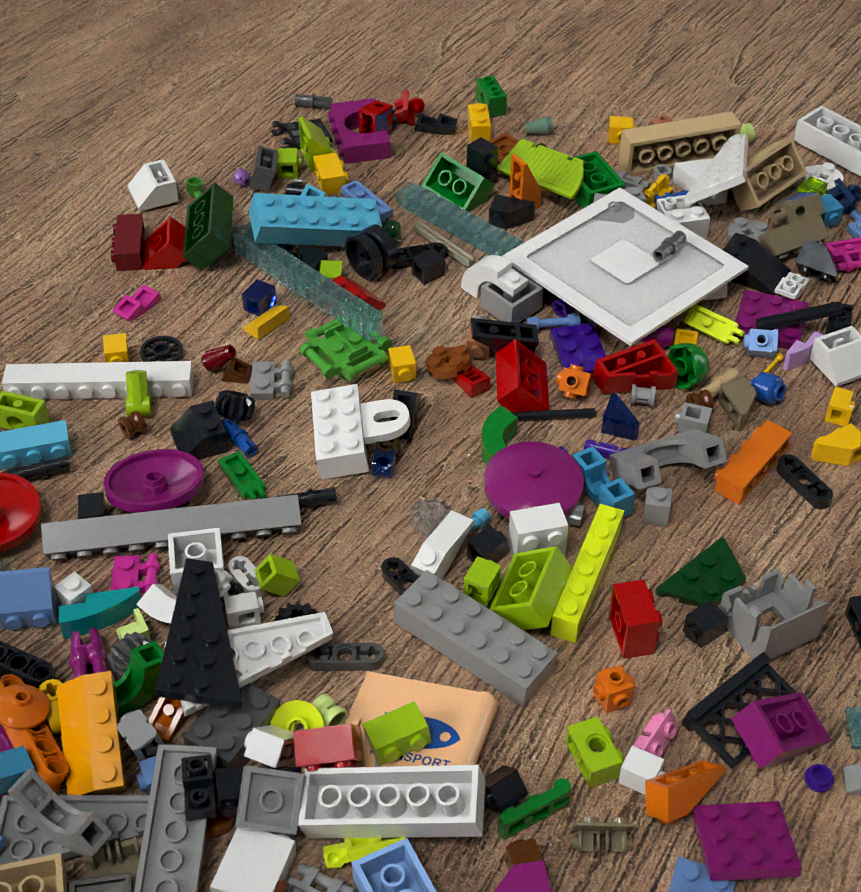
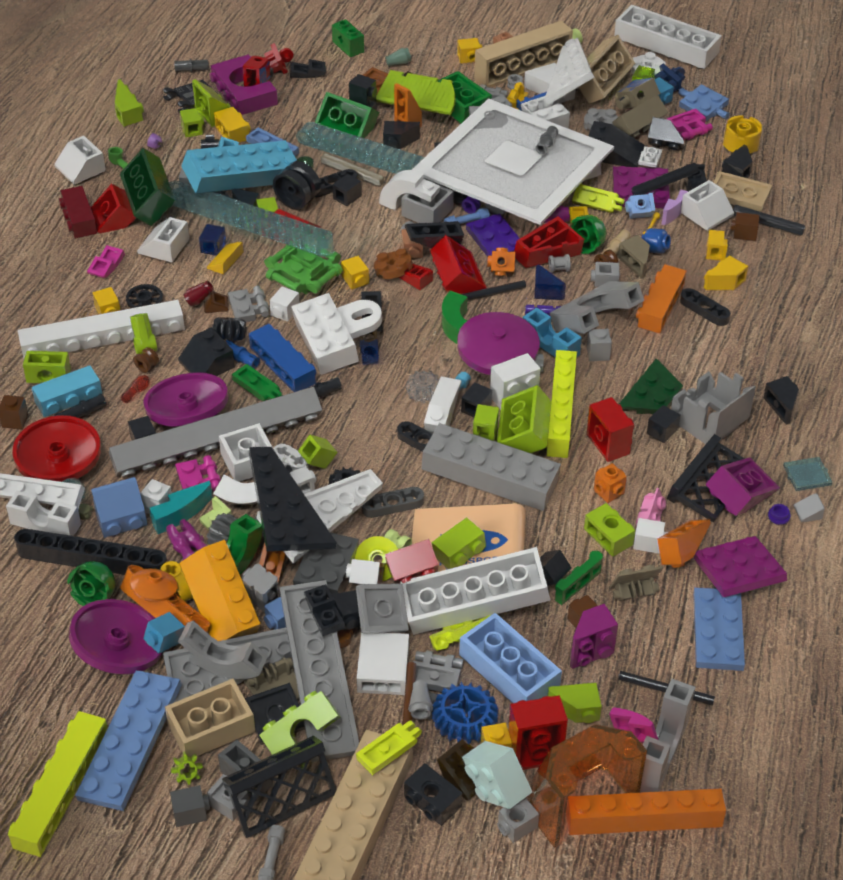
camera: 15 degrees left, 0 degrees up
dark grey brick [249,145,278,192] -> none
yellow brick [468,103,491,143] -> none
none -> lime slope [115,79,144,127]
none -> clear red piece [121,375,150,403]
none -> white slope [137,217,189,262]
none -> blue brick [249,324,317,392]
none -> white brick [270,287,299,321]

